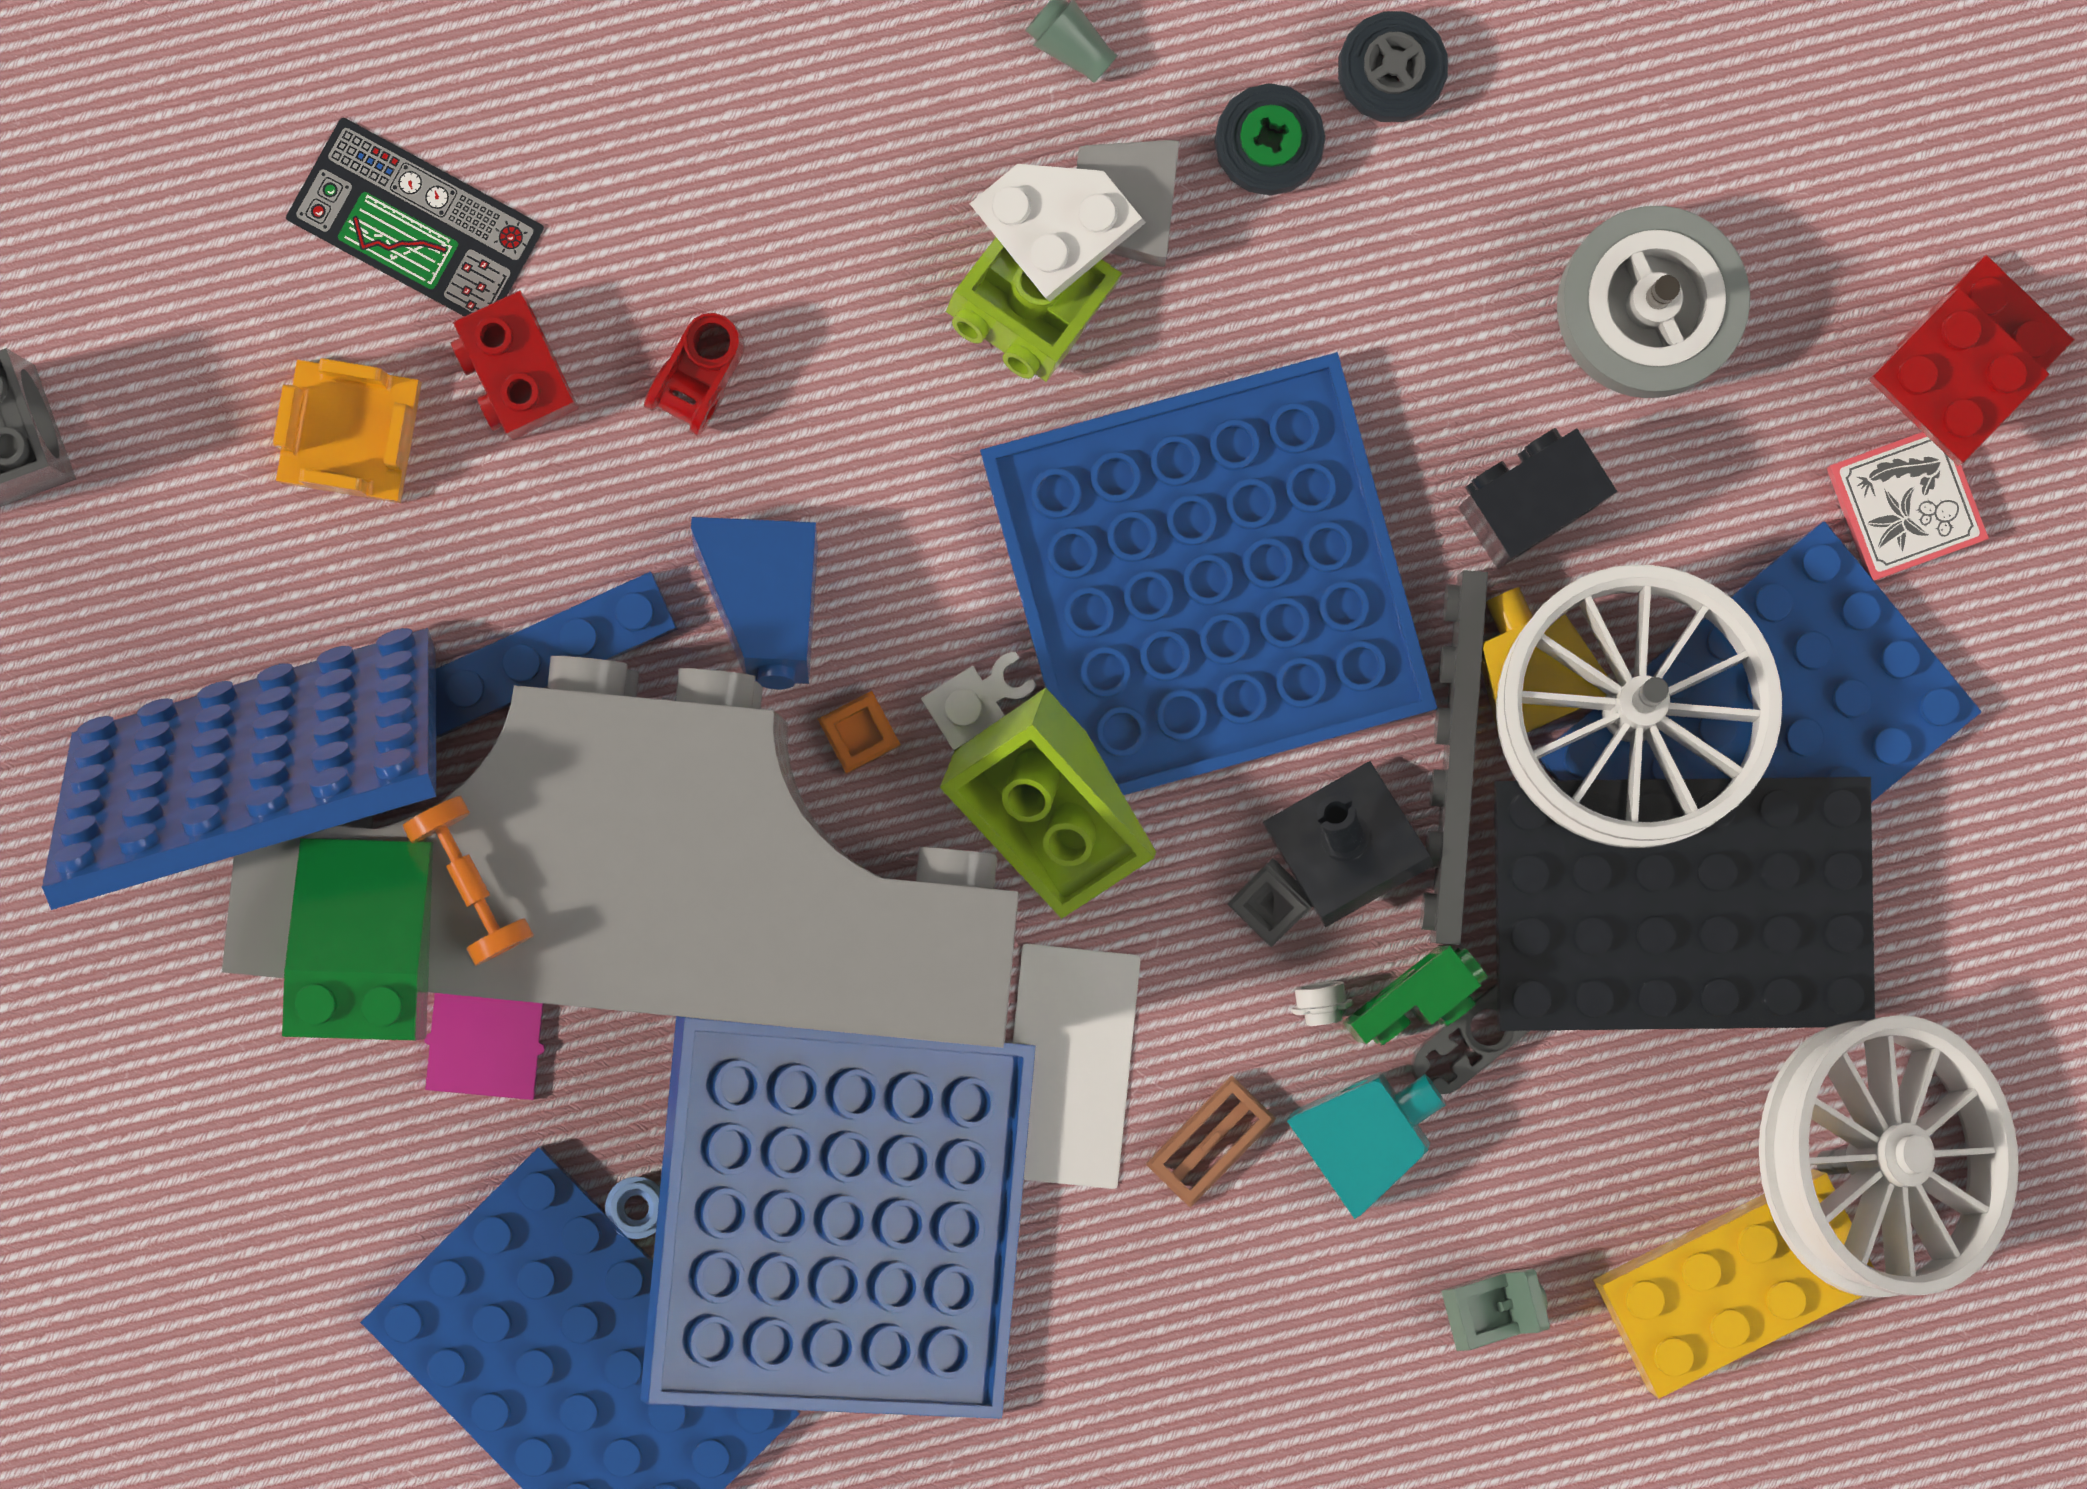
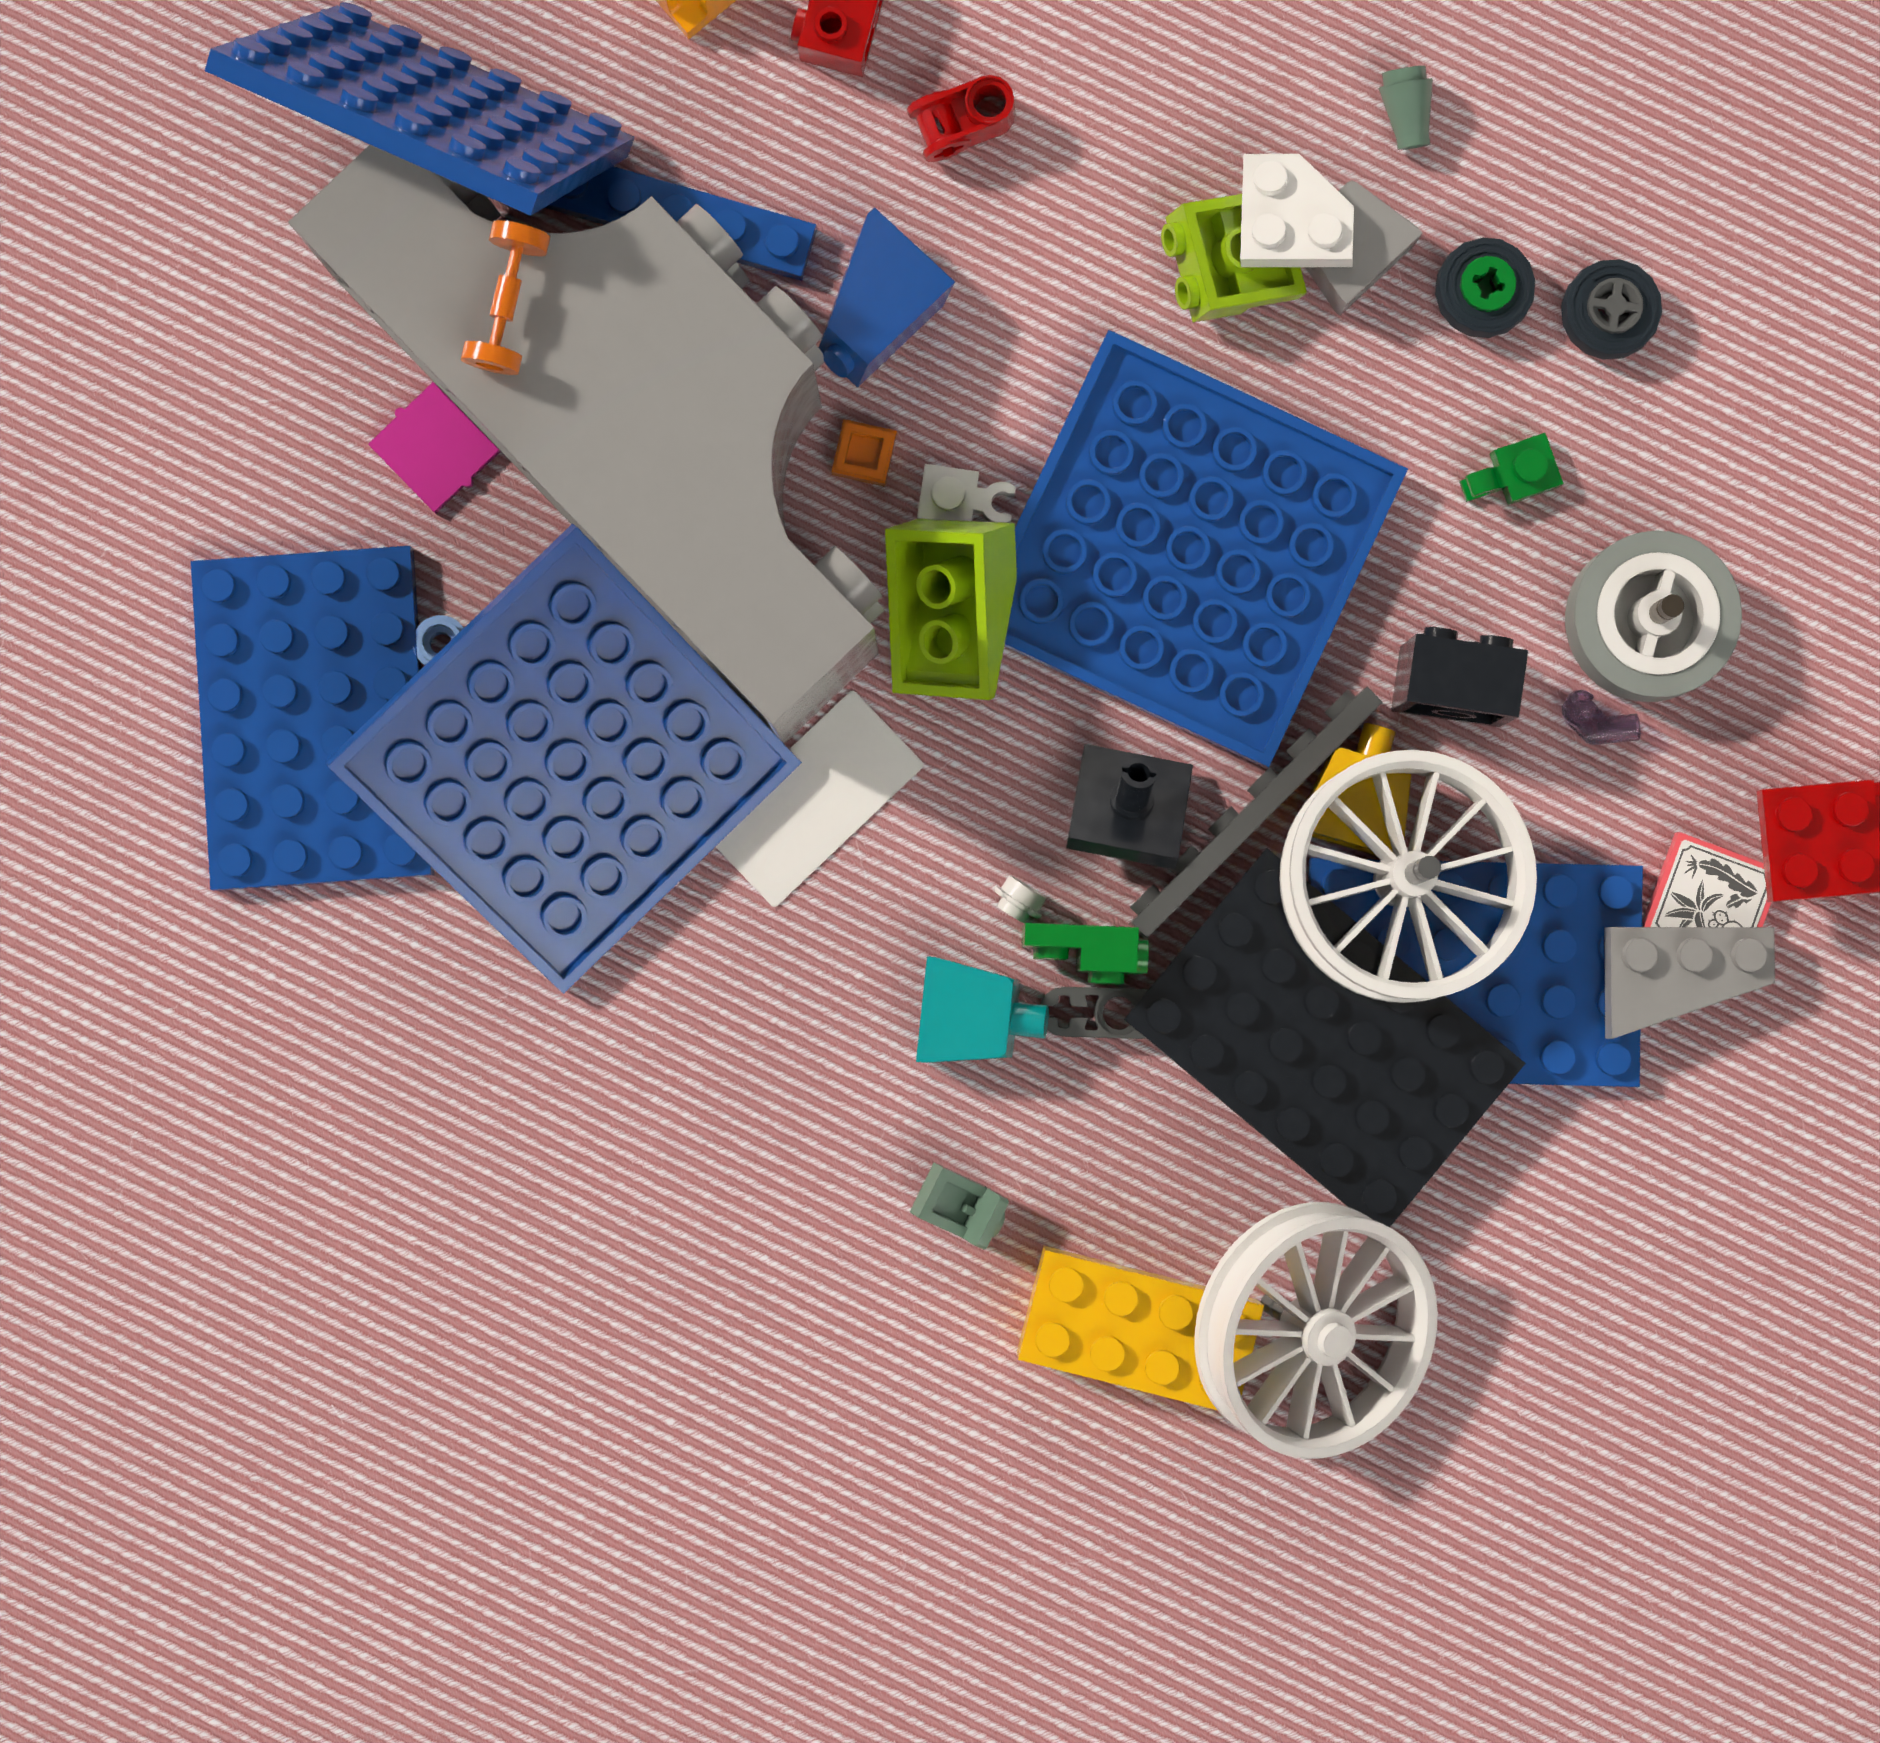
camera: 45 degrees right, 0 degrees up
green slope [282,838,433,1041] -> none
nougat tile [1145,1075,1276,1208] -> none
dark grey tile [1227,858,1313,947] -> none
none -> green plate [1459,433,1564,505]
none -> clear purple arm [1562,690,1641,745]
none -> light grey wing [1604,927,1775,1039]

